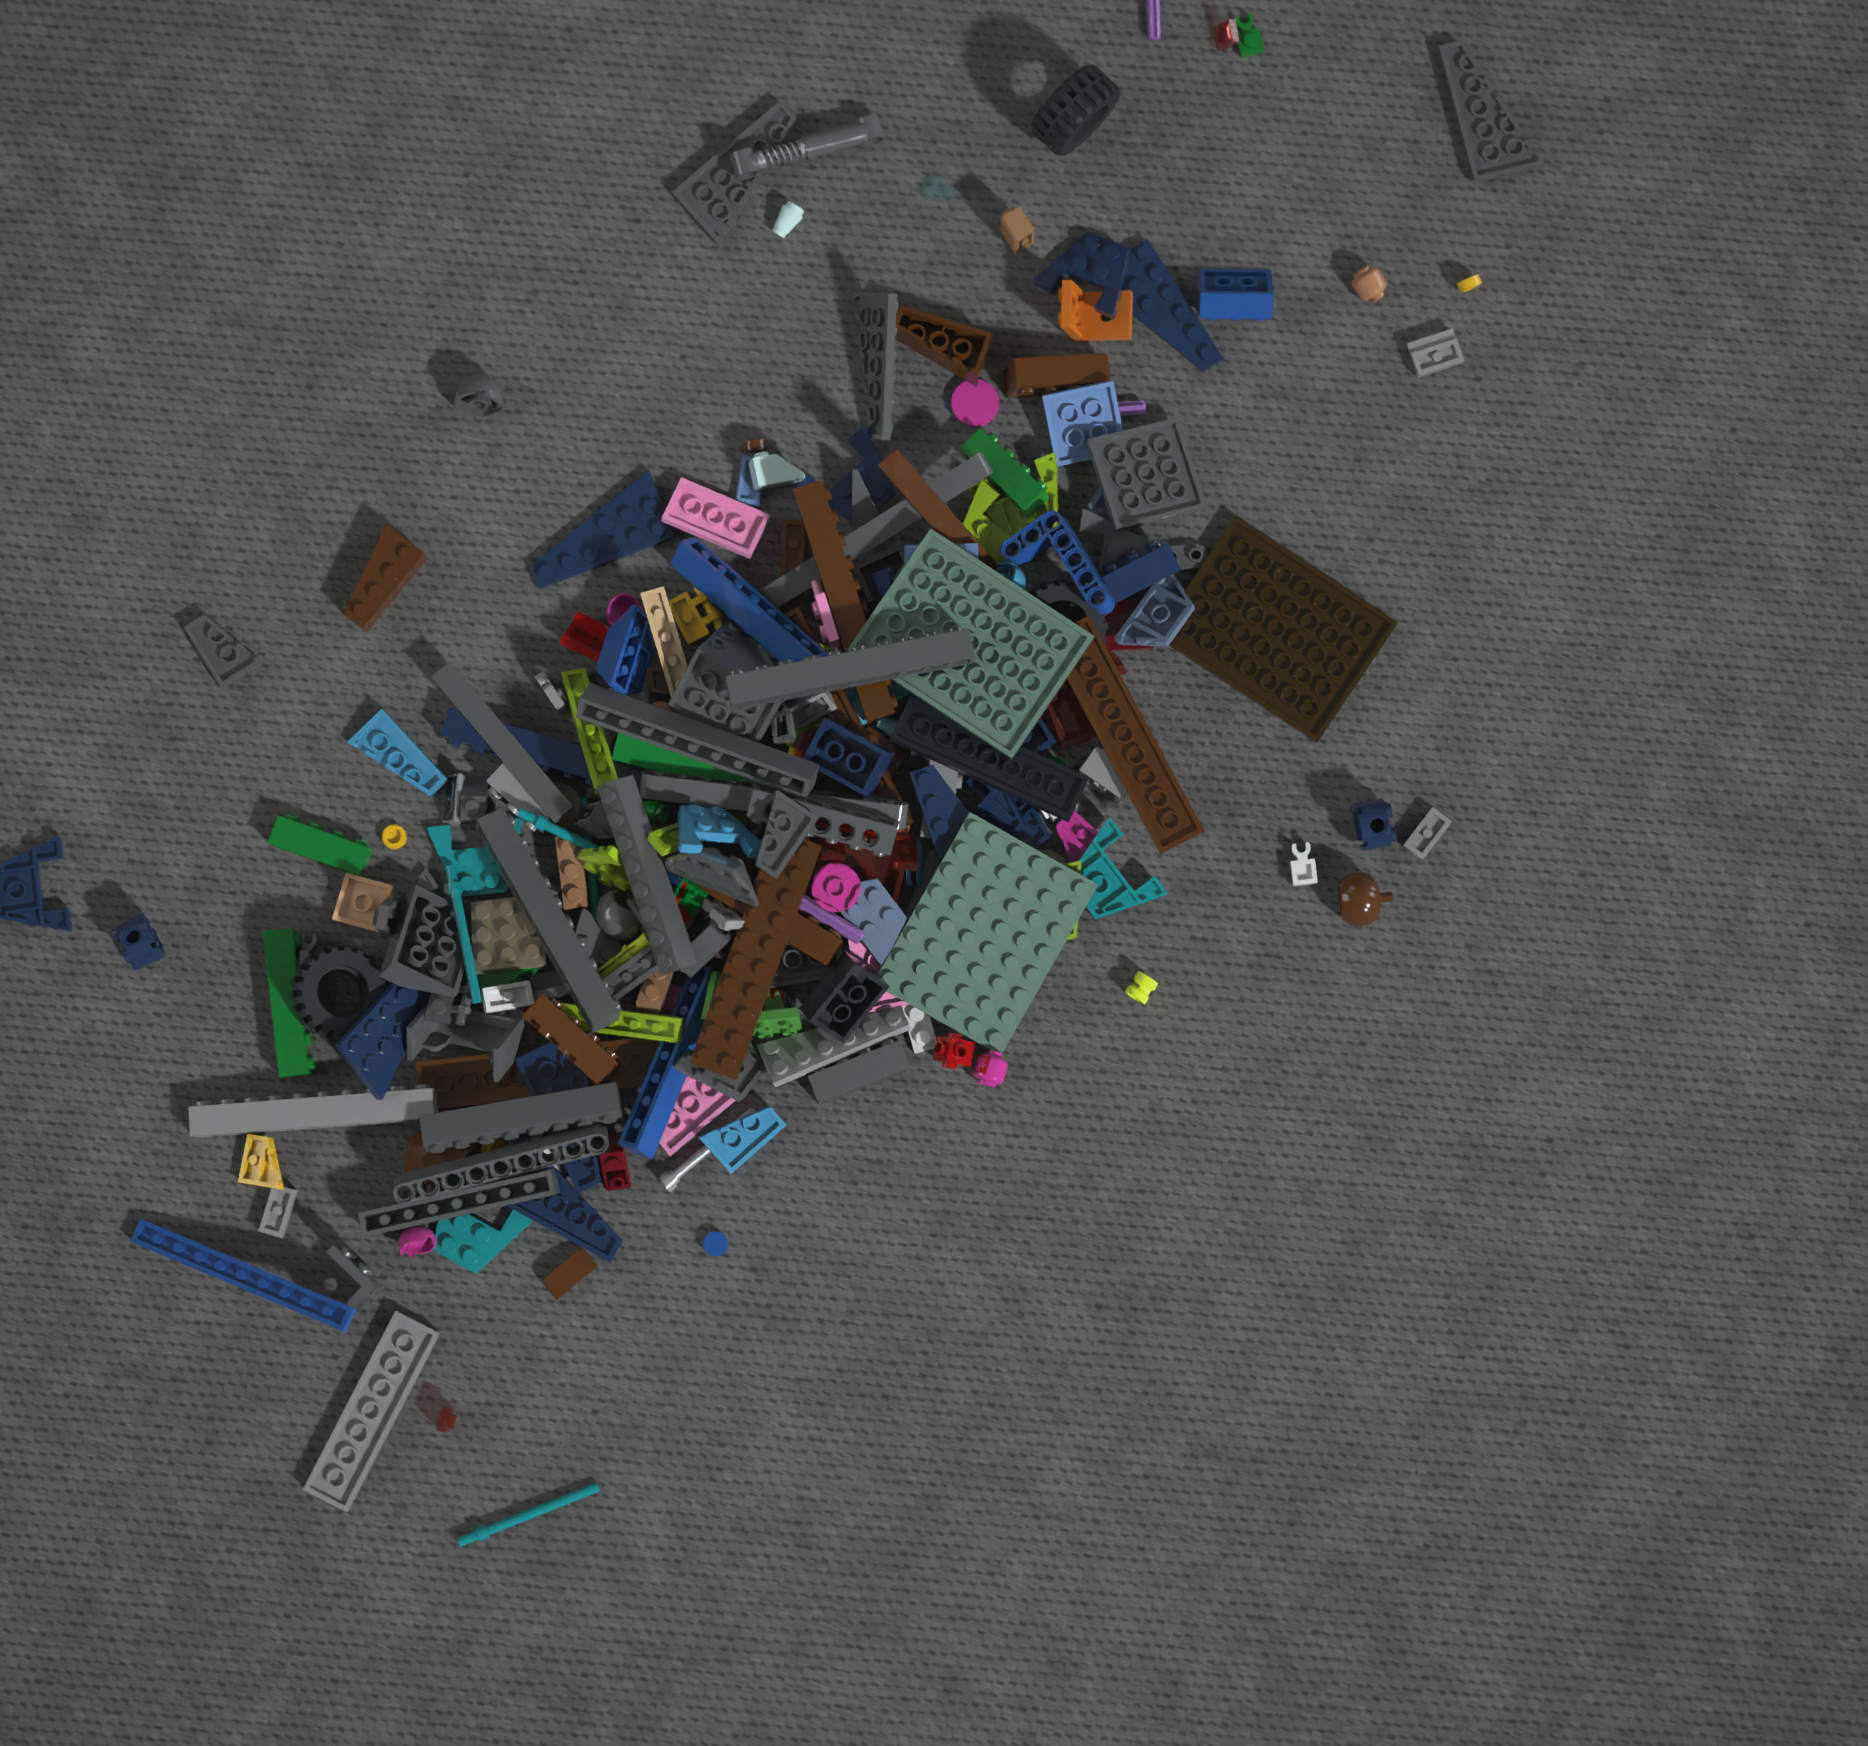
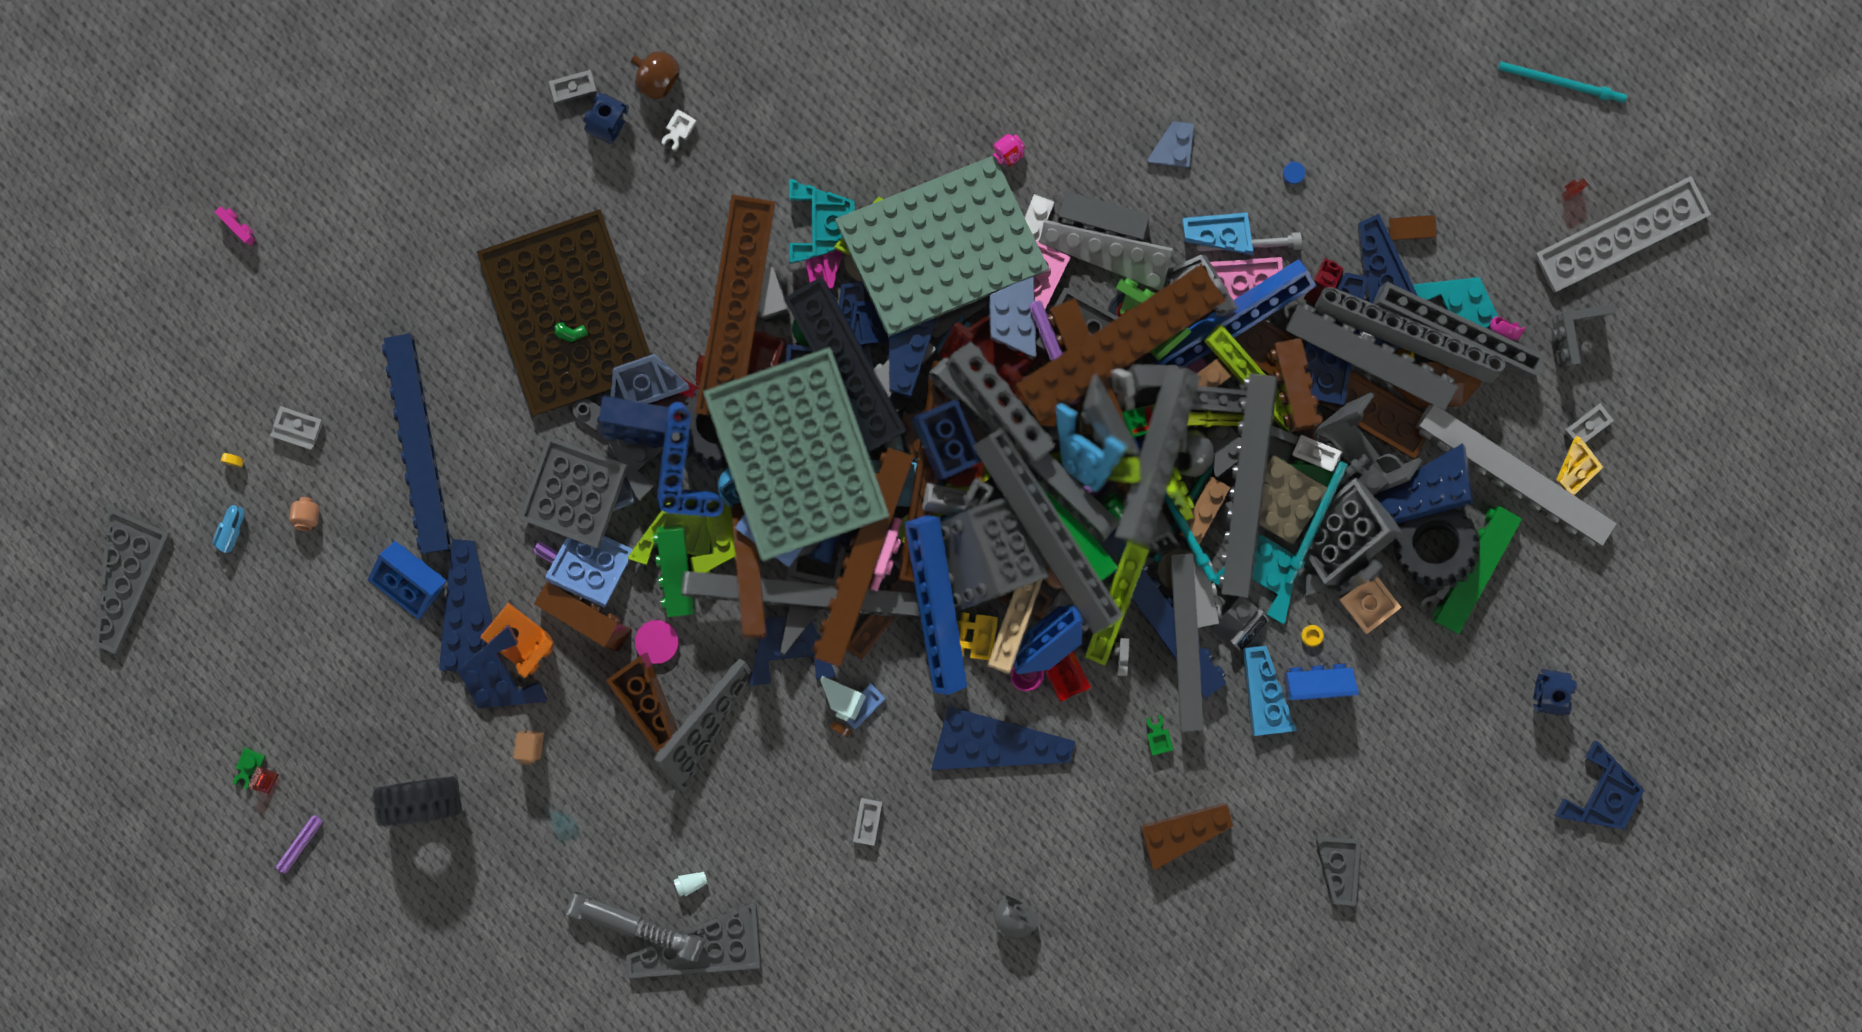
camera: 150 degrees left, 5 degrees up
blue plate [130,1219,356,1333] -> none
green brick [268,814,373,877] -> none
bright pink plate [661,477,770,559] -> none
dark grey brick [725,627,975,711] -> none
dark grey wing [756,790,818,880] -> none
black brick [799,951,890,1043] -> none
dark pink tile [811,862,861,912] -> none
red brick [933,1033,975,1070] -> none
neon yellow wheel [1125,971,1158,1005] -> none
none -> dark azure arm [212,505,244,553]
none -> dark pink plate [215,206,256,246]
none -> dark blue brick [382,333,451,554]
none -> green arm [554,323,588,342]
none -> light grey plate [853,798,882,846]
none -> green plate [1146,715,1173,756]
none -> sand blue wing [1147,121,1194,168]
none -> blue slope [1284,663,1359,700]

